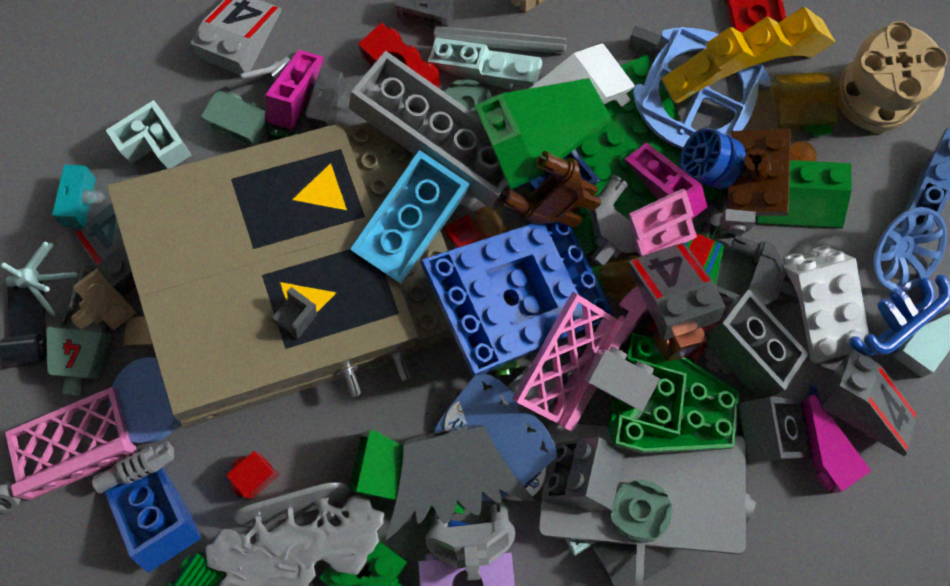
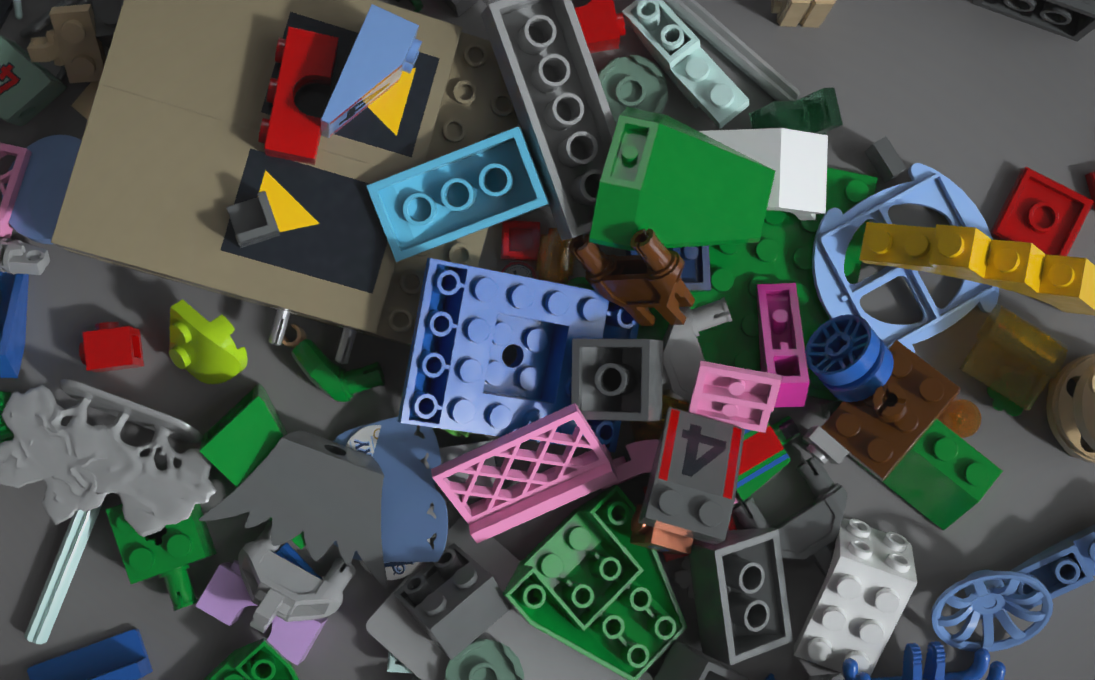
camera: 30 degrees right, 10 degrees up
light grey brick [583,346,660,412] -> none
none -> lime slope [169,299,248,384]
none -> red arch [258,27,339,165]
none -> green arm [282,324,385,402]
none -> medium blue slope [321,4,422,138]
none -> dark grey slope [571,339,663,421]
none -> clear green brick [749,87,843,135]

